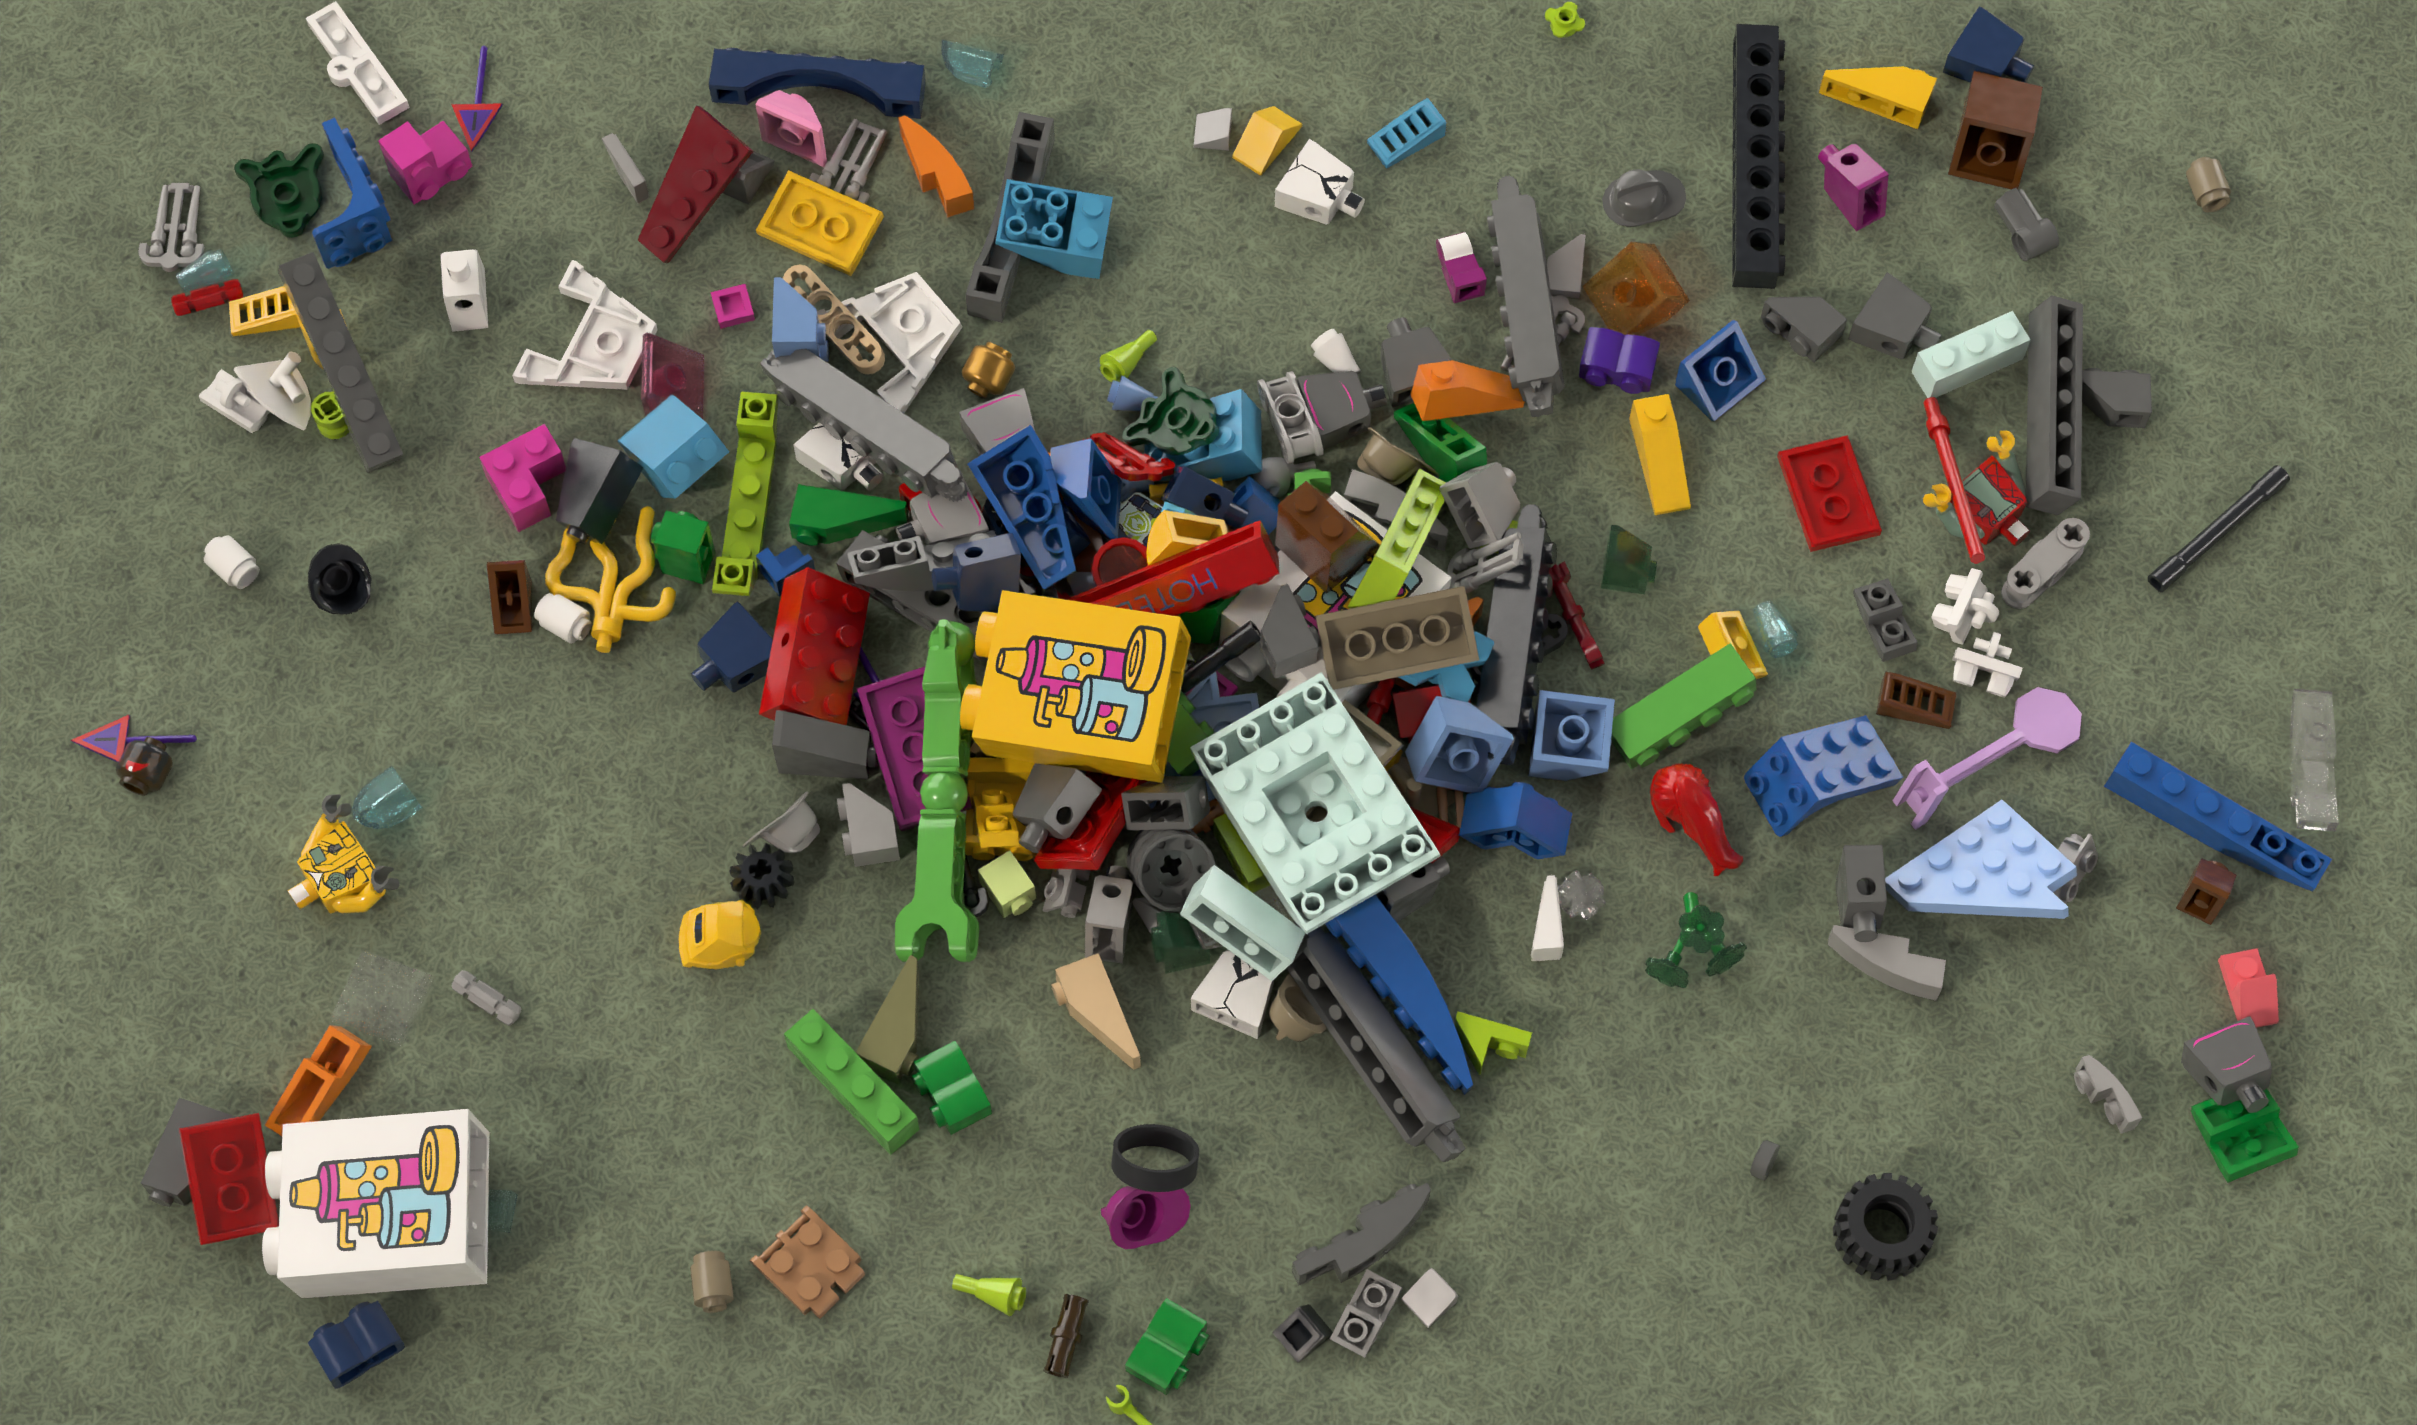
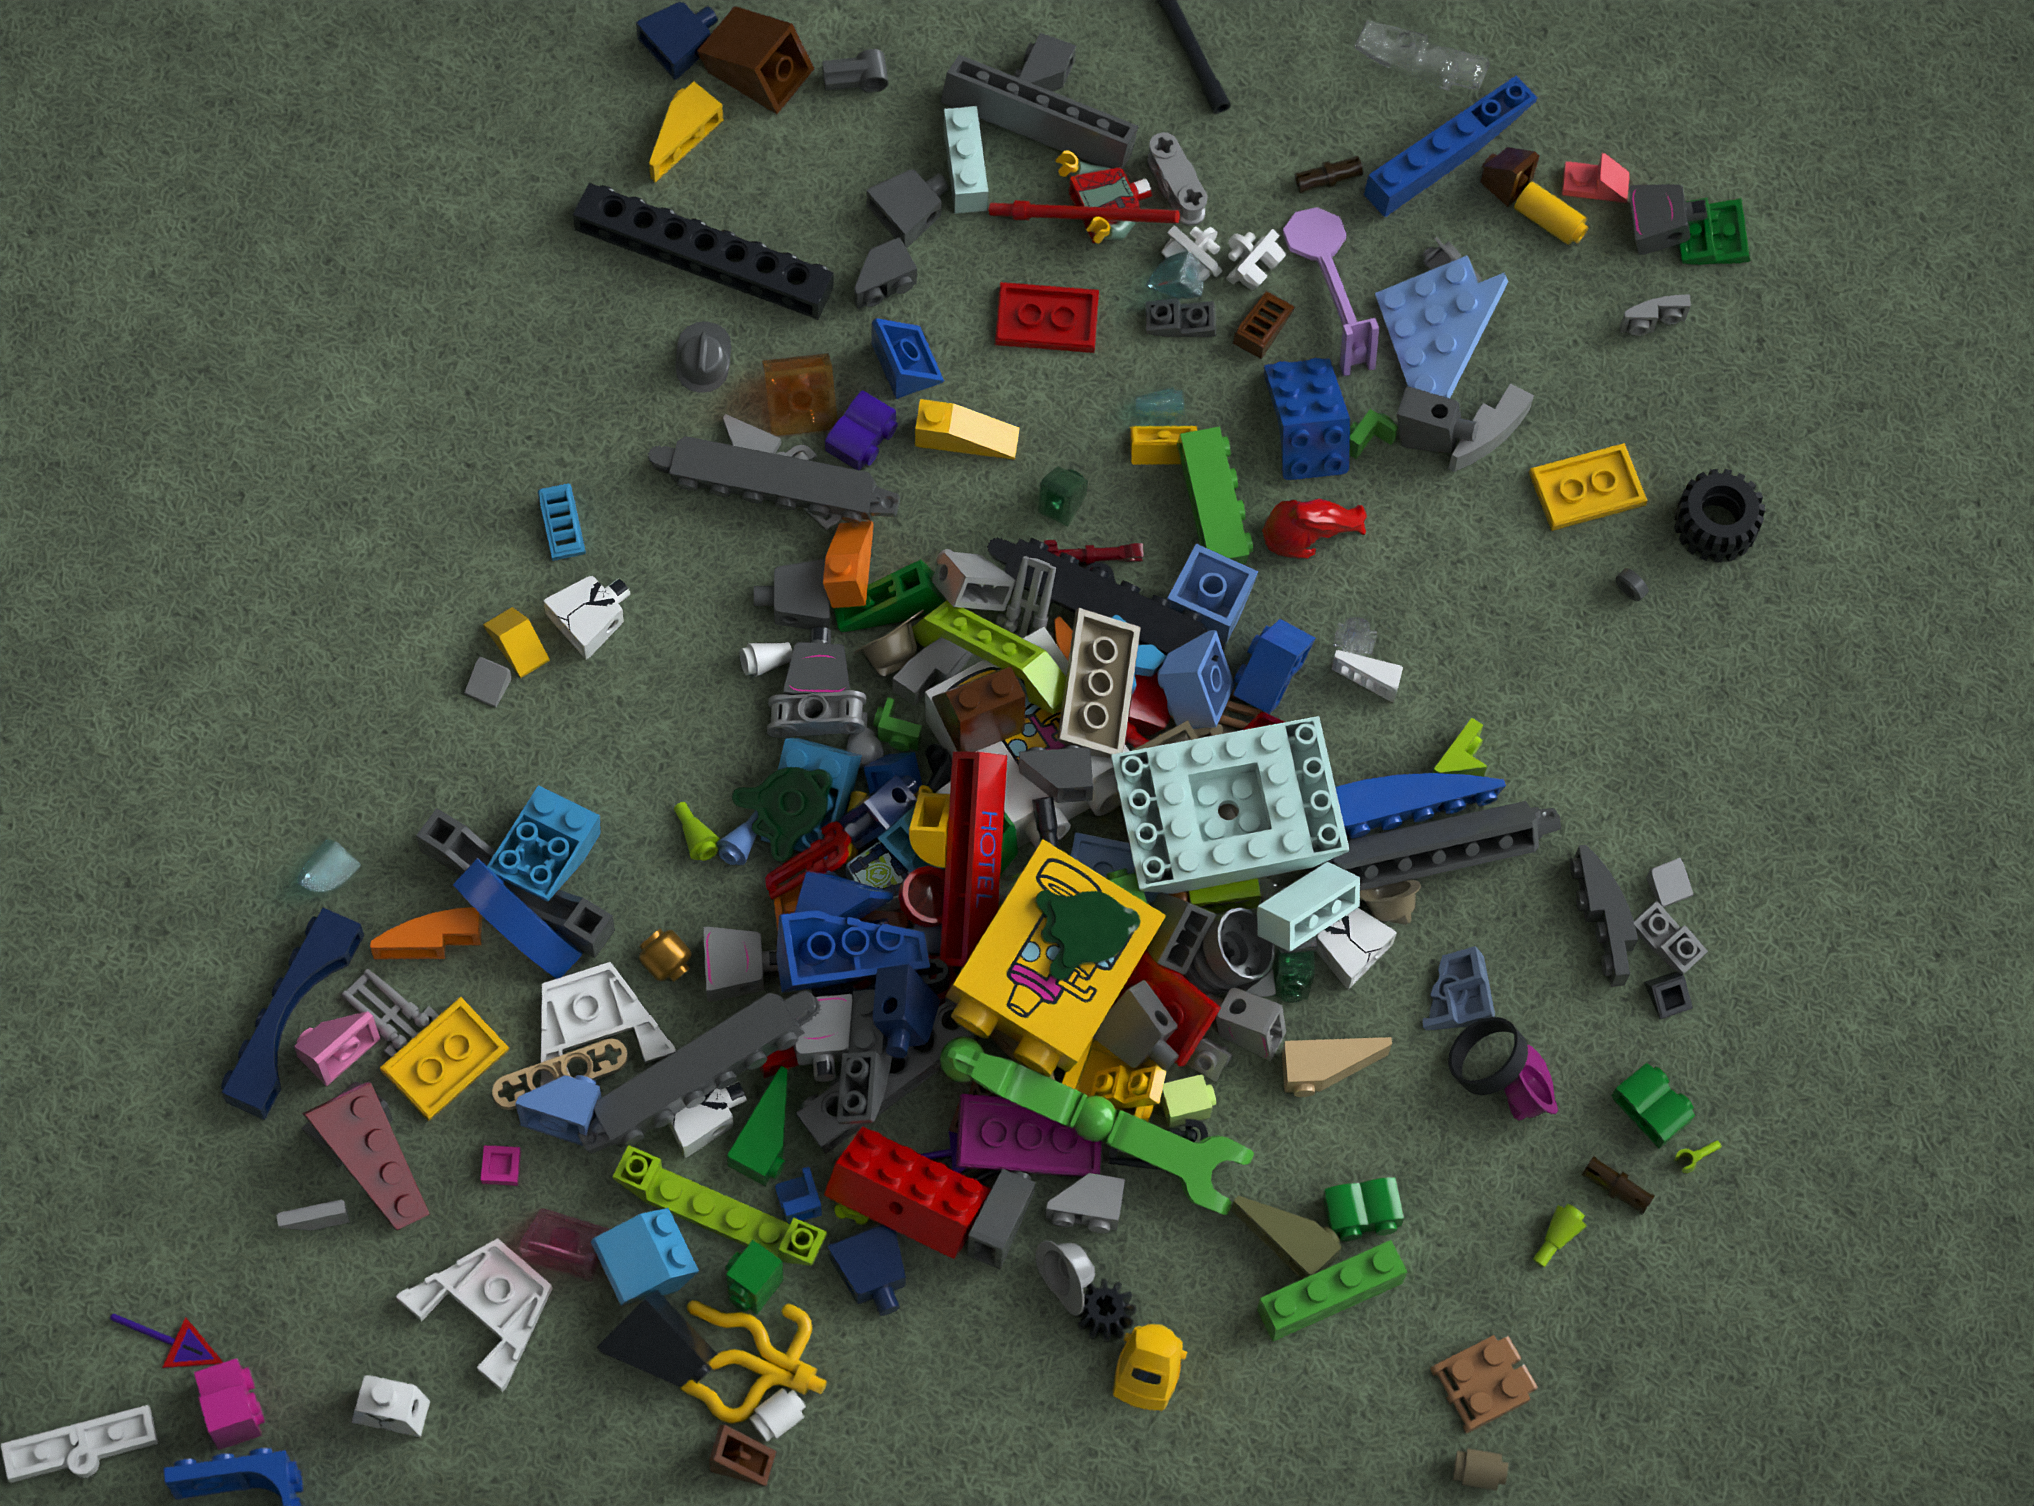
camera: 75 degrees left, 0 degrees up
dark pink brick [479,424,566,532] -> none
magenta leg [1436,232,1487,304] -> none
lime plate [1545,2,1585,38] -> none
clear green plant [1645,892,1747,988] -> none
magenta torso [1818,144,1889,231] -> none
none -> blue slope [453,858,583,979]
none -> dark green tile [1035,890,1140,981]
none -> clear light blue brick [1146,251,1204,299]
none -> dark brown pin [1294,155,1363,193]
none -> bright green bracket [1349,409,1398,459]
none -> sand blue slope [1423,946,1495,1031]
none -> yellow brick [1514,181,1588,245]
none -> yellow tile [1529,443,1648,531]

